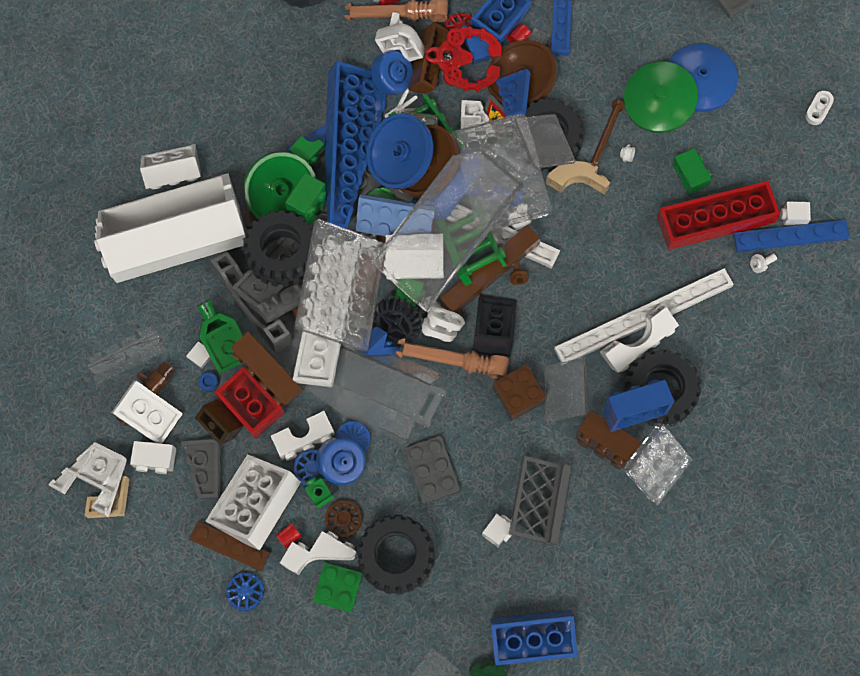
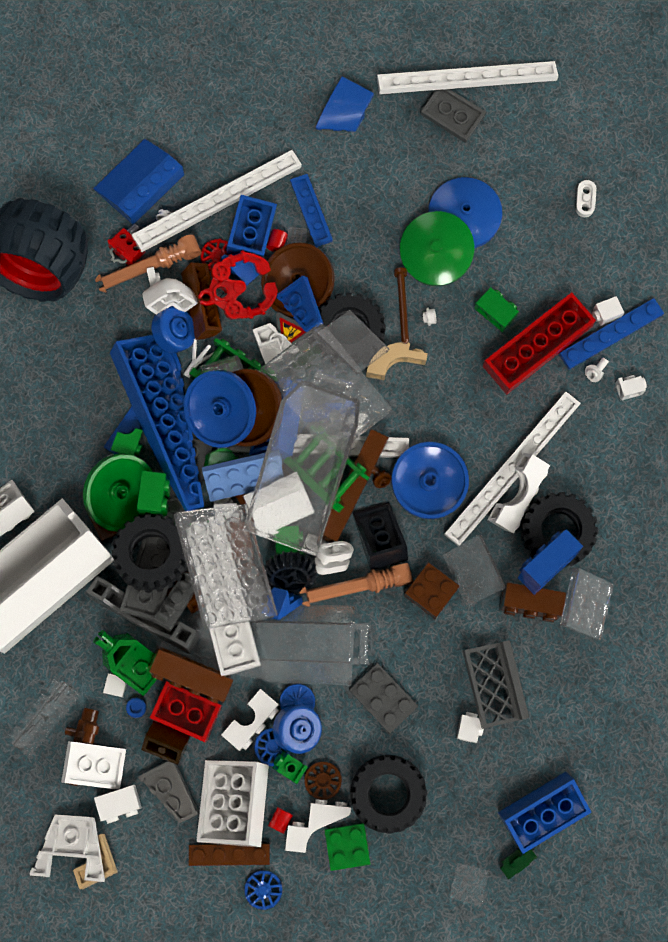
camera: 30 degrees left, 5 degrees up
none -> blue dish [391,442,469,519]
none -> white brick [615,375,647,401]

